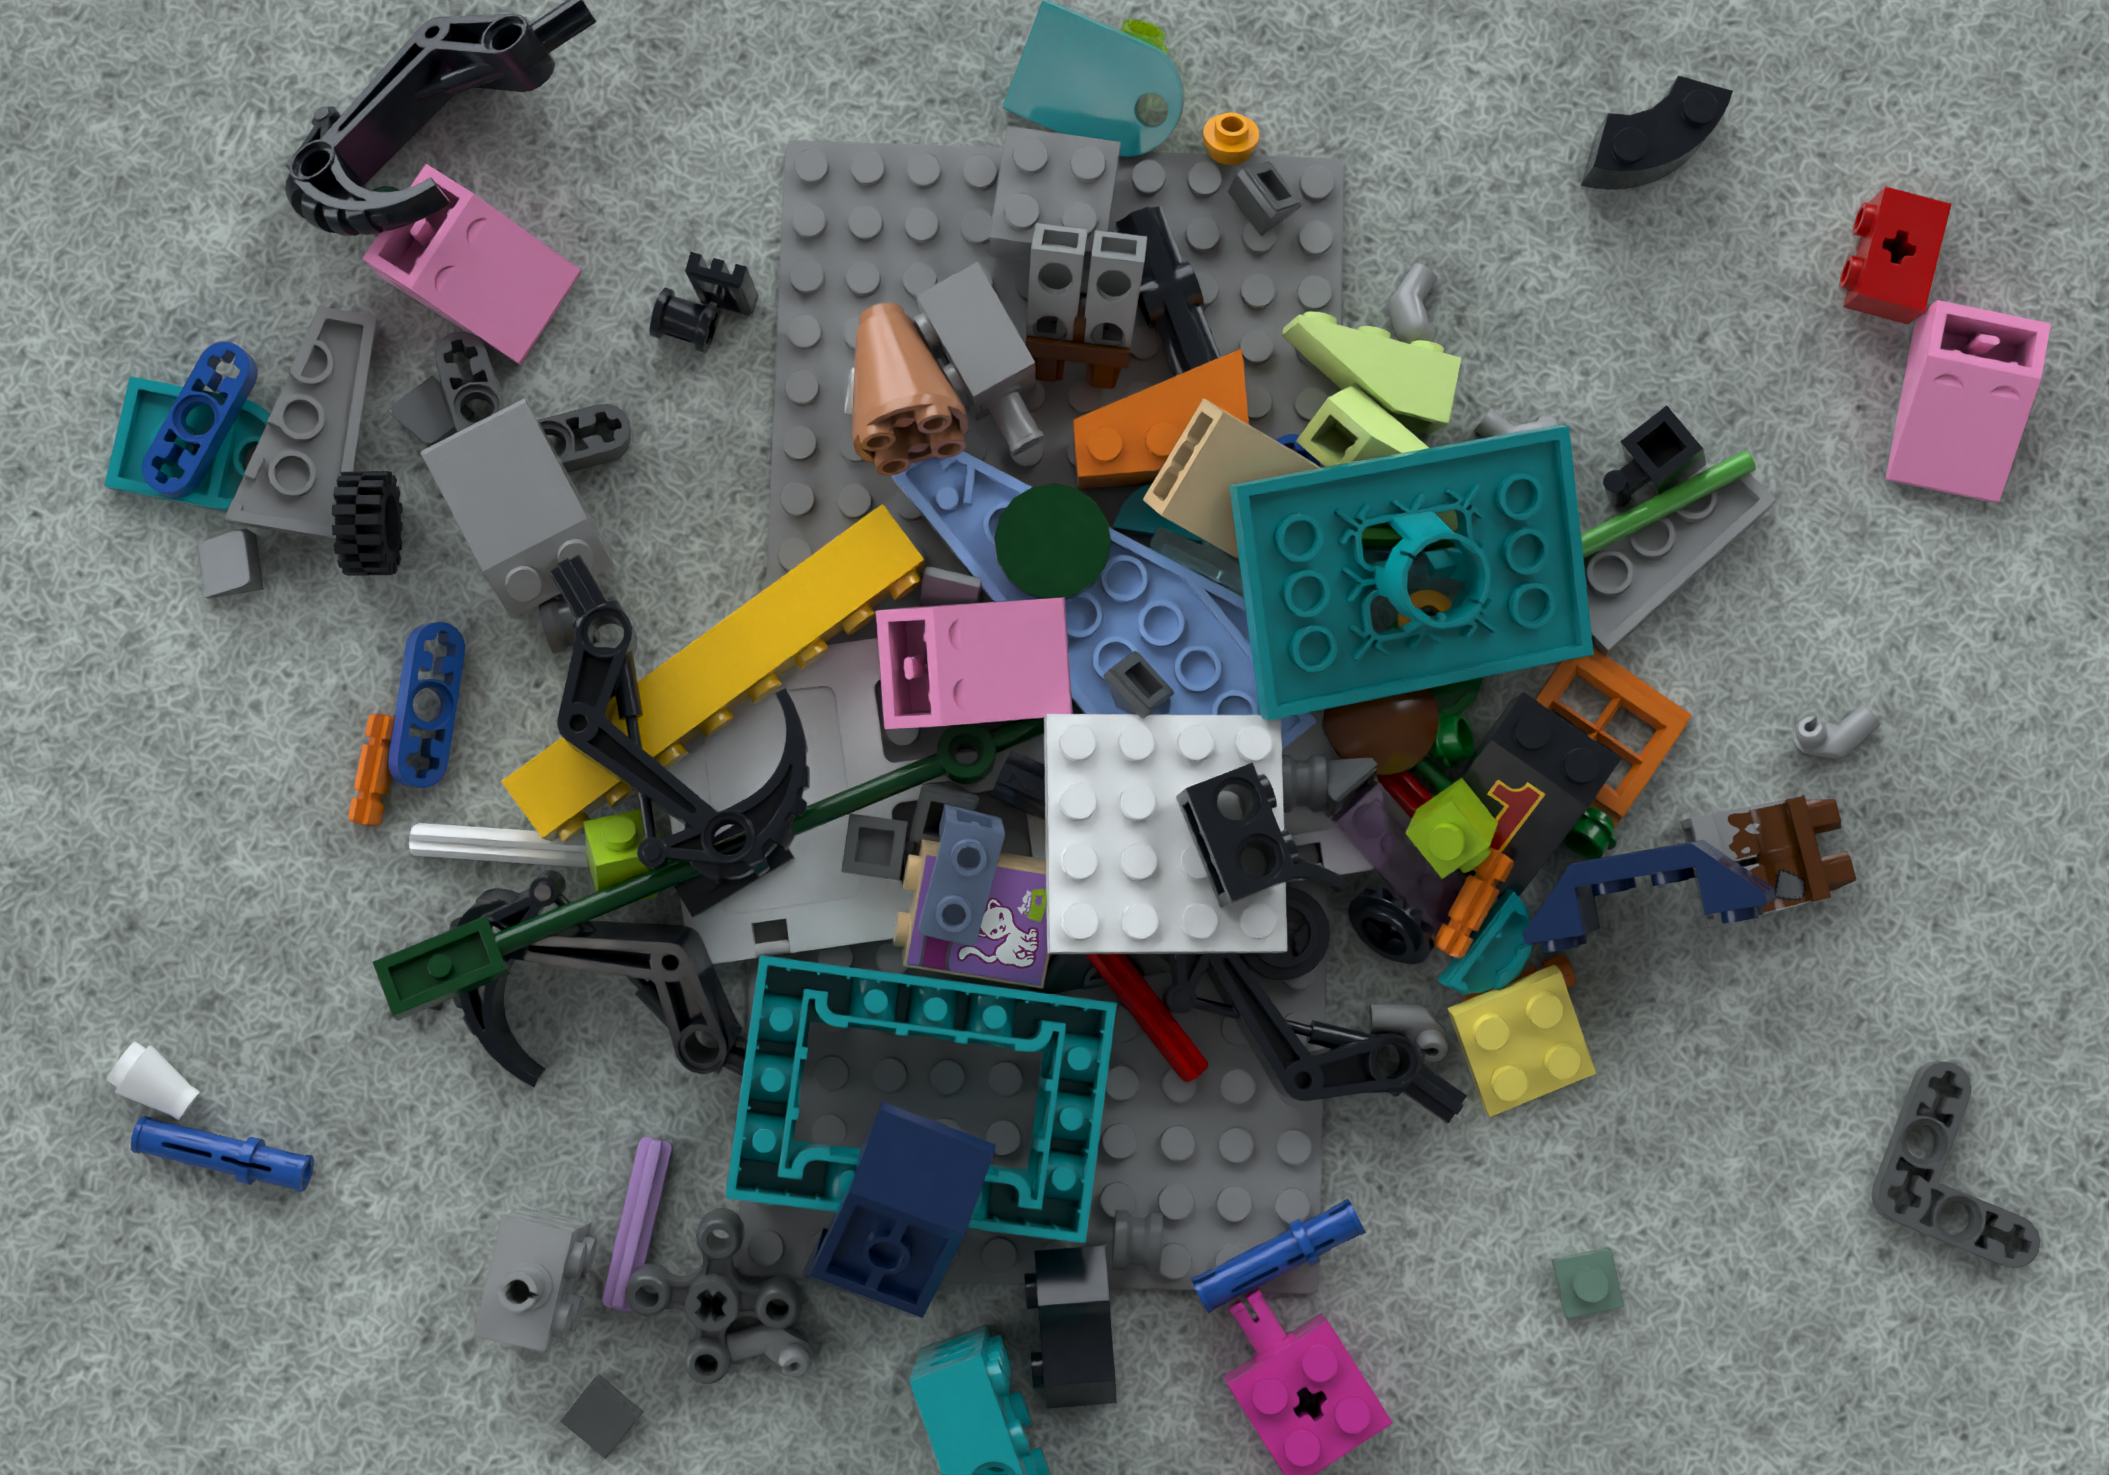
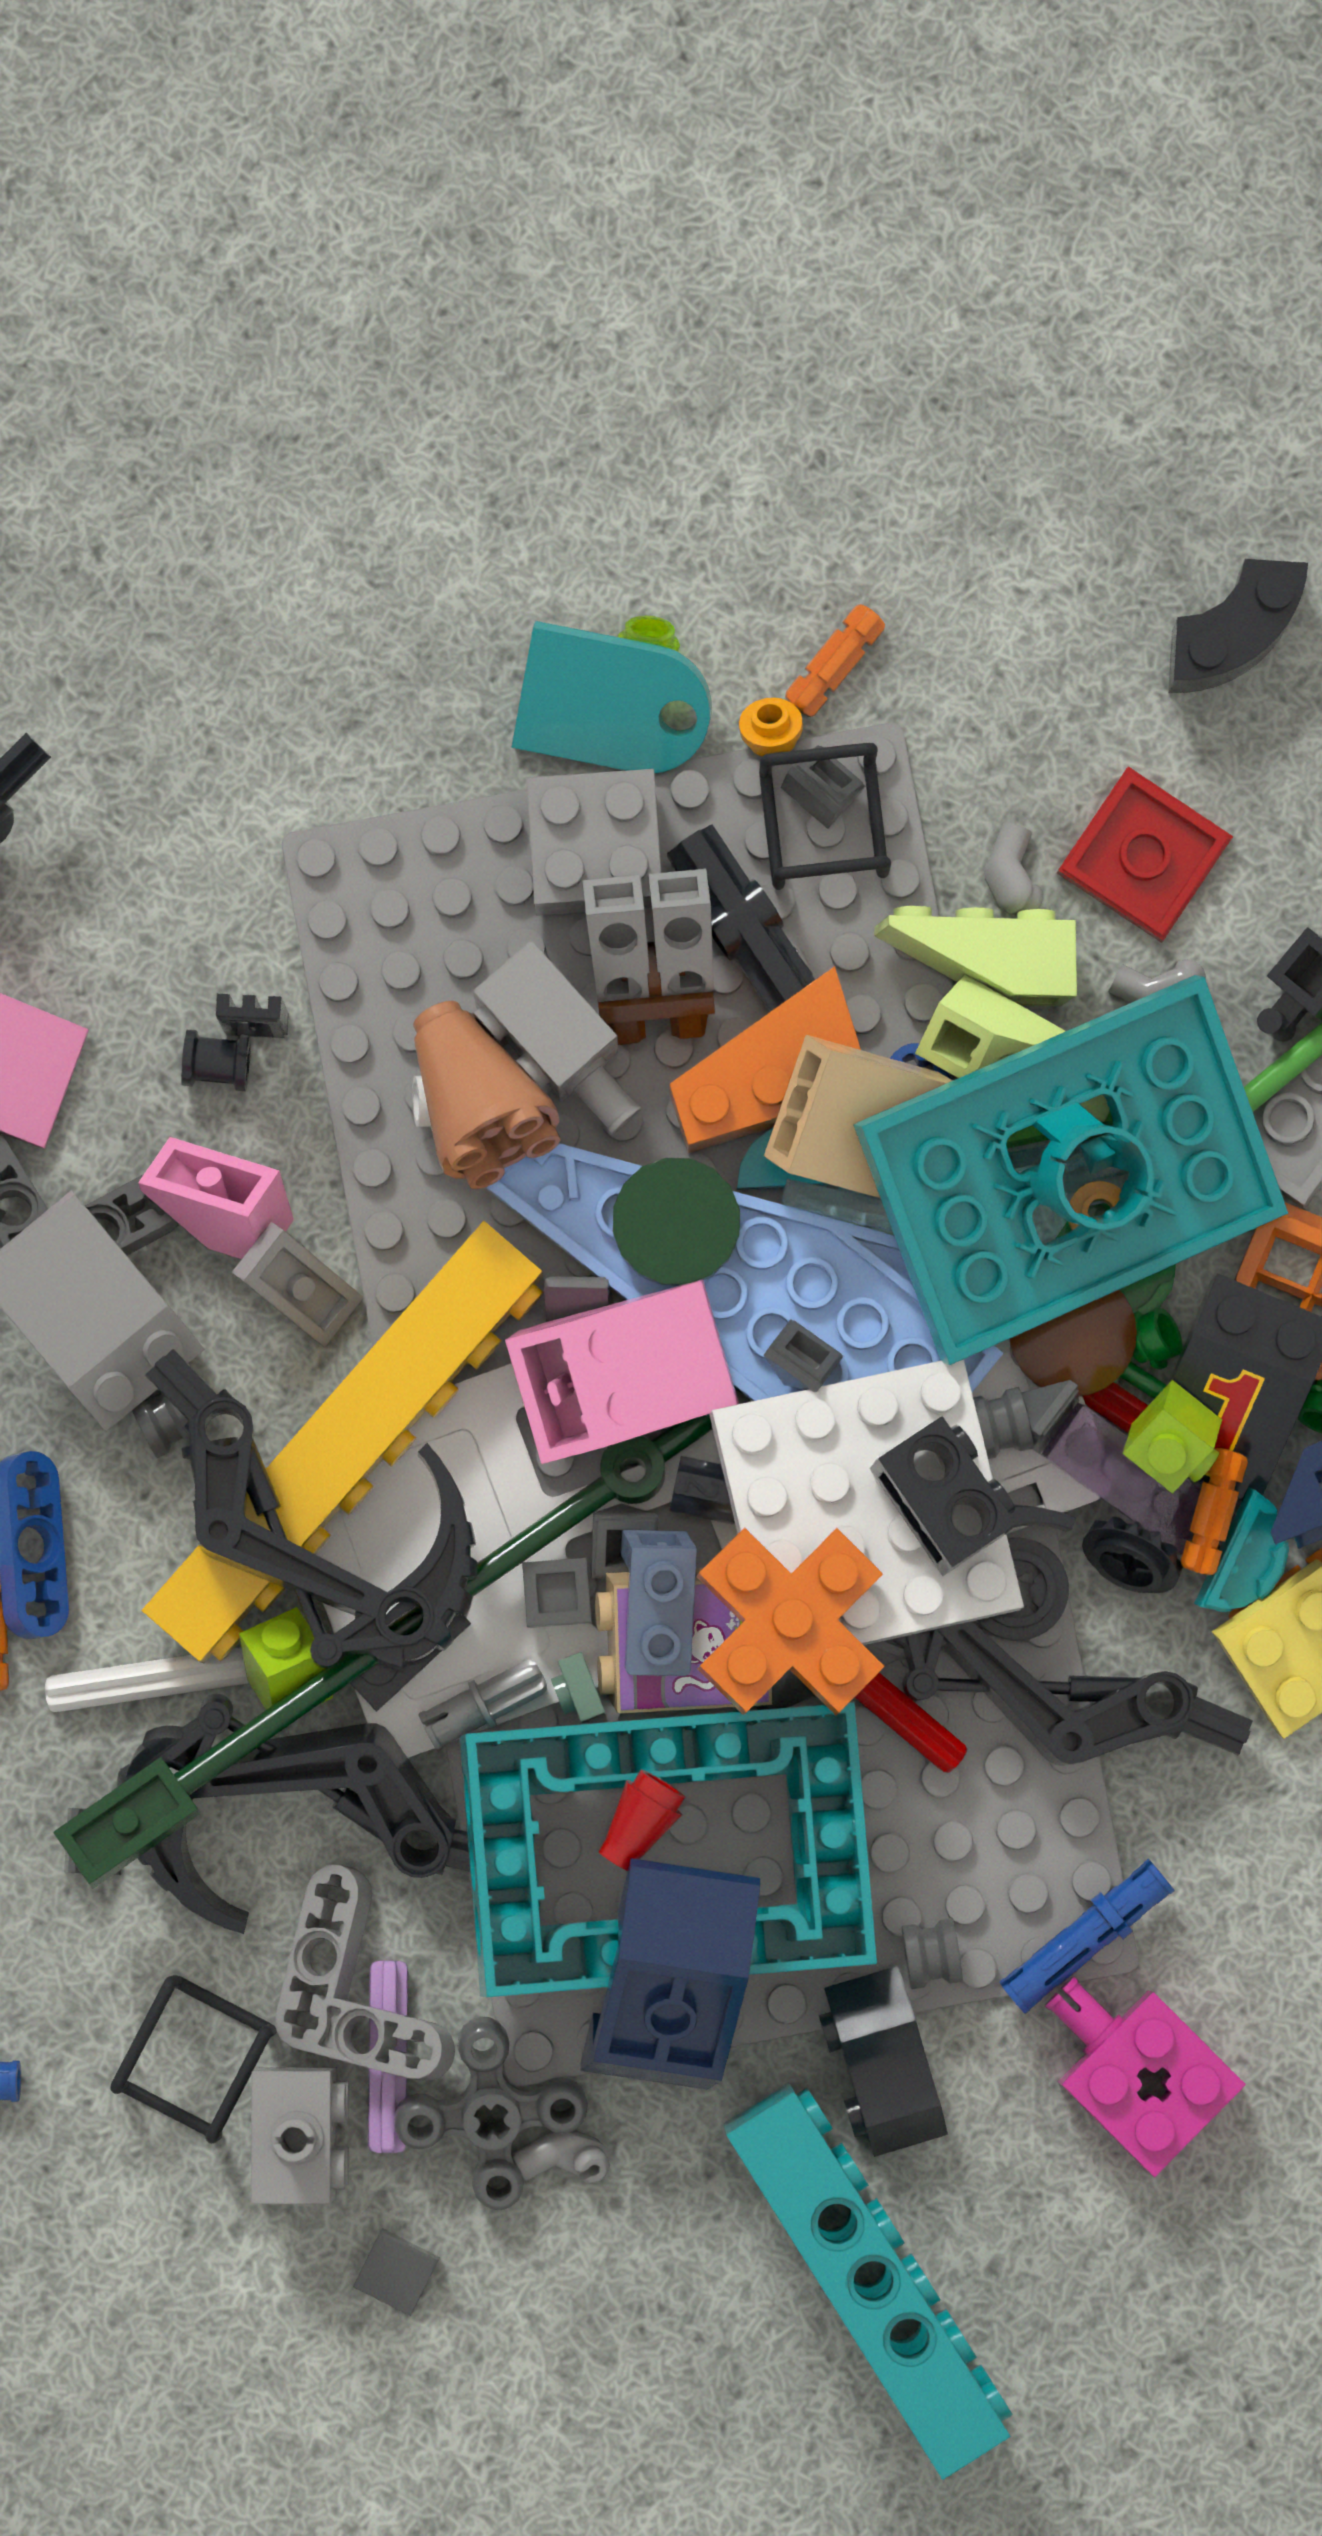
camera: 10 degrees left, 0 degrees up
light grey arm [1369,1004,1449,1063] -> none
none -> black piece [110,1975,276,2144]
none -> bright pink slope [138,1137,294,1259]
none -> light grey plate [232,1222,364,1347]
none -> light grey beam [275,1865,455,2081]
none -> light grey axle [418,1660,547,1751]
none -> sand green plate [551,1652,606,1723]
none -> red cone [598,1769,686,1871]
none -> orange plate [696,1527,885,1715]
none -> black piece [759,743,891,890]
none -> orange axle [785,604,885,717]
none -> red tile [1056,766,1233,943]

